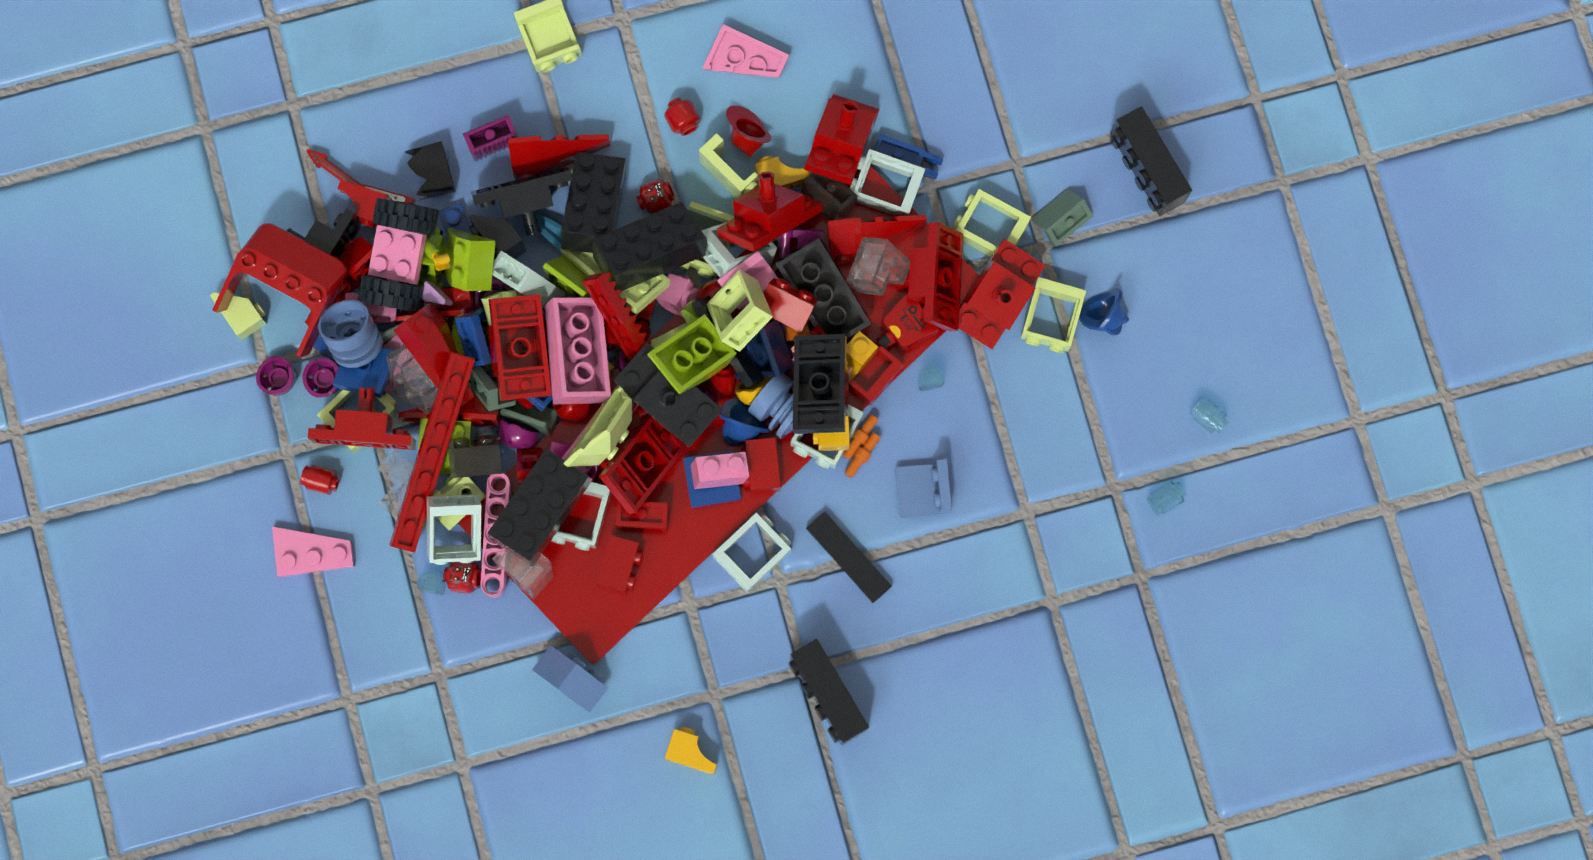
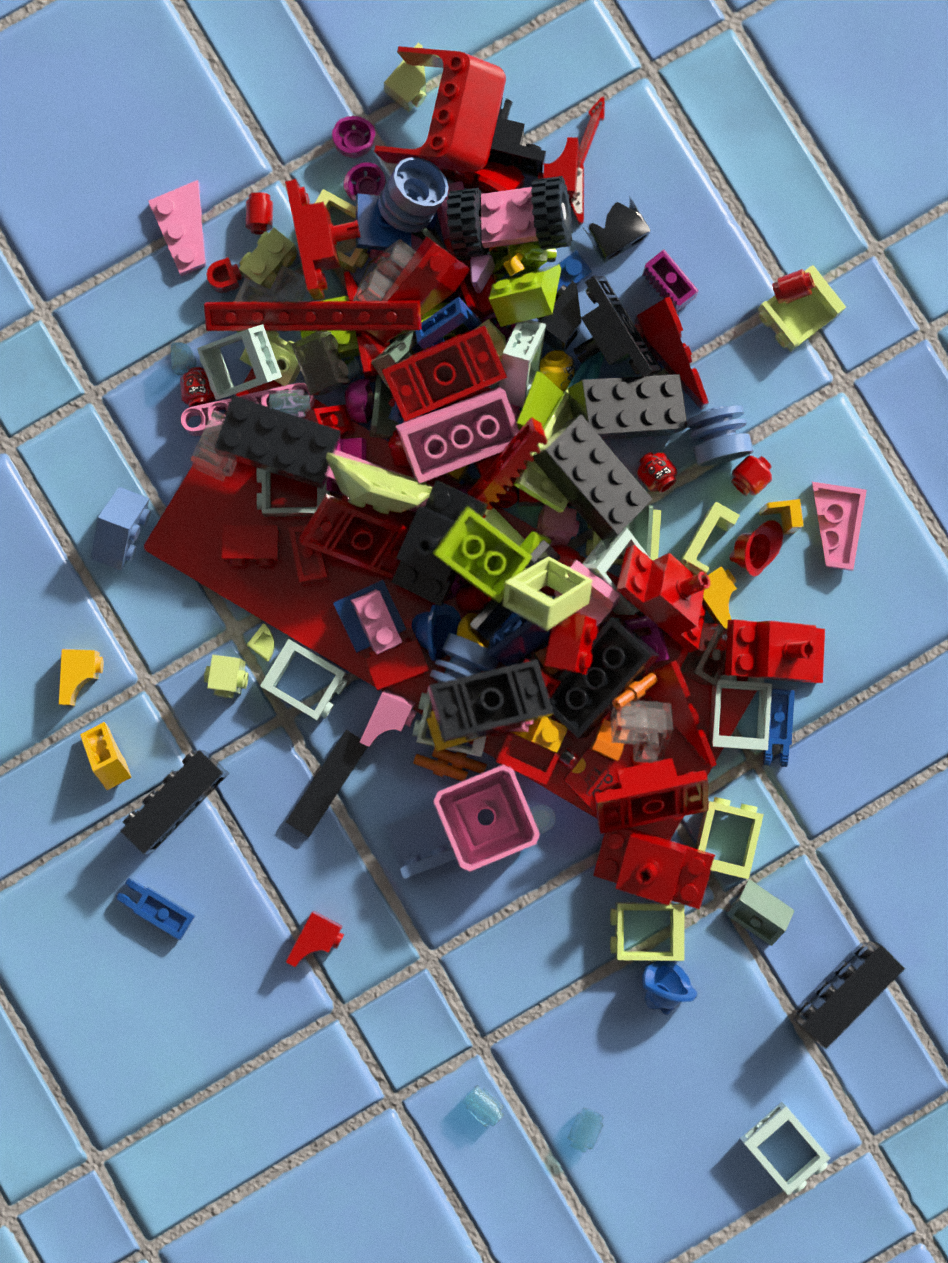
camera: 70 degrees right, 5 degrees up
none -> yellow arch [80,722,132,790]
none -> blue hinge [116,878,196,940]
none -> yellowish green brick [204,655,249,698]
none -> red plate [207,257,242,293]
none -> yellowish green brick [239,228,297,293]
none -> yellowish green tile [247,623,275,662]
none -> clear light blue brick [269,390,310,417]
none -> red arch [286,911,345,967]
none -> bright pink arch [360,689,417,747]
none -> bright pink plate [434,765,540,871]
none -> yellow head [539,350,575,392]
none -> orange arch [589,717,630,762]
none -> orange bar [612,673,657,710]
none -> medium blue wheel [687,406,754,467]
none -> light aqua window [740,1102,830,1195]
none -> yellow panel [759,499,803,535]
none -> red brick [772,269,815,304]

